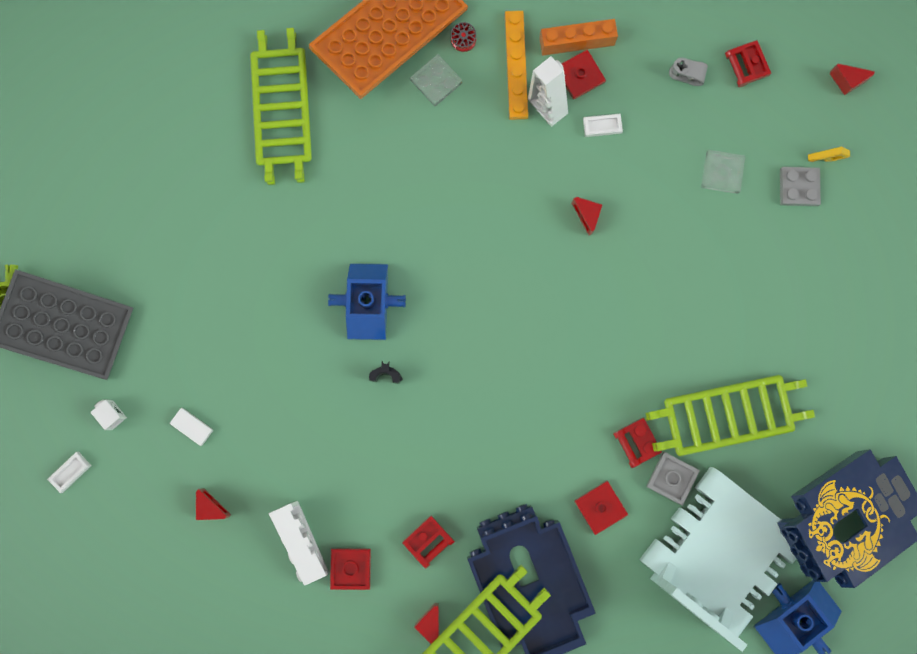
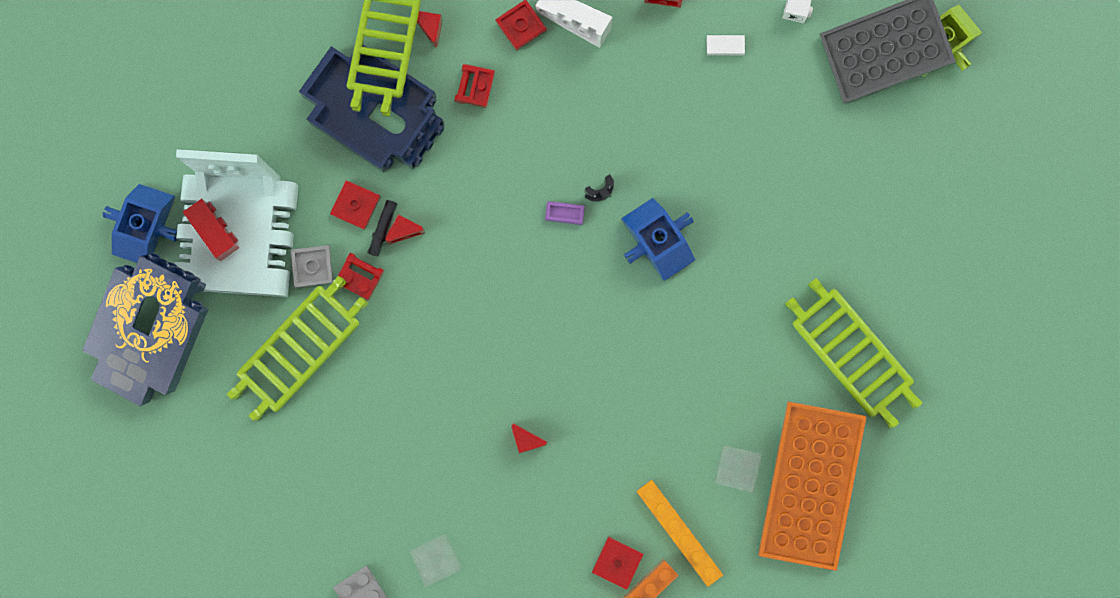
camera: 145 degrees right, 0 degrees up
red wheel [451,22,476,52] -> none
white wedge [528,56,568,127] -> none
white tile [583,114,623,137] -> none
none -> red brick [183,198,240,261]
none -> black pin [367,200,398,257]
none -> red slope [386,214,425,245]
none -> medium lavender tile [545,201,585,225]

